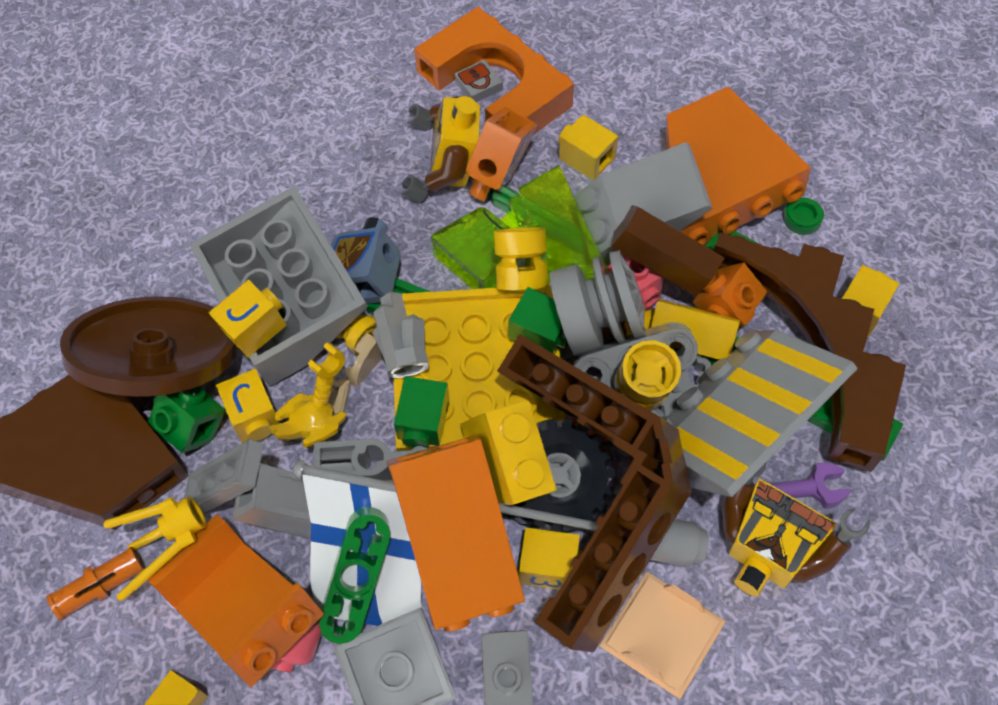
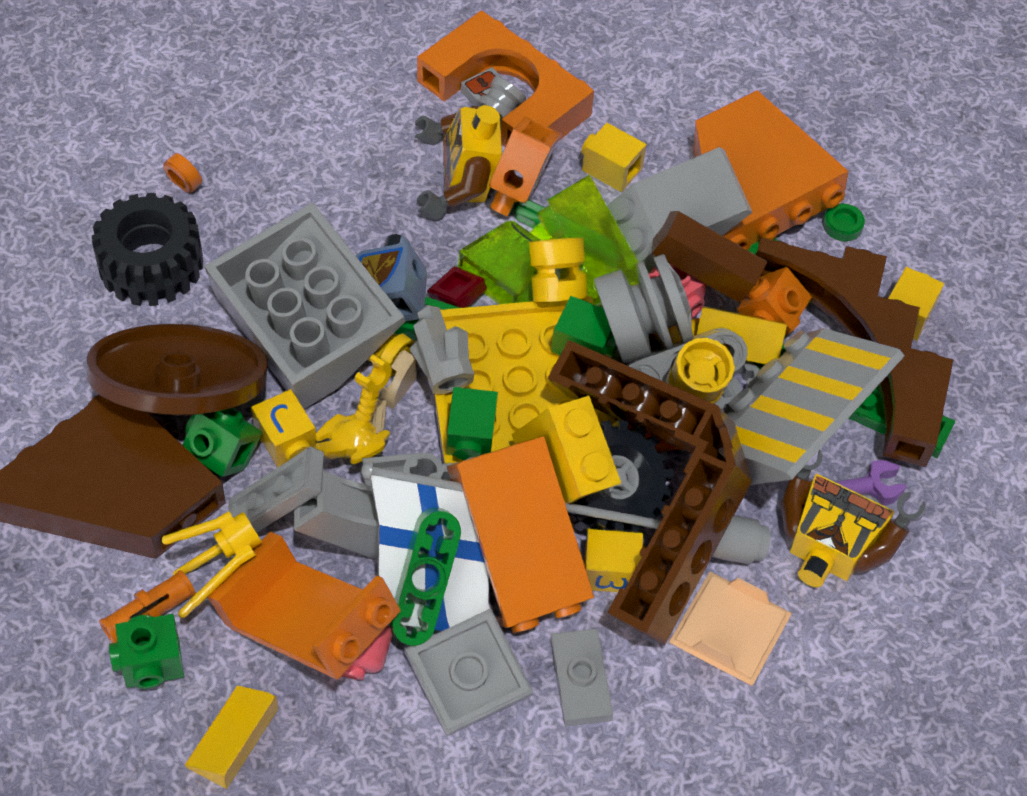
camera: 10 degrees left, 5 degrees down
yellow brick [208,279,287,358] -> none
none -> black tyre [92,193,203,306]
none -> green brick [109,614,185,689]
none -> orange tile [163,153,203,193]
none -> dark red tile [427,266,487,308]
none -> light grey wheel [477,77,526,123]

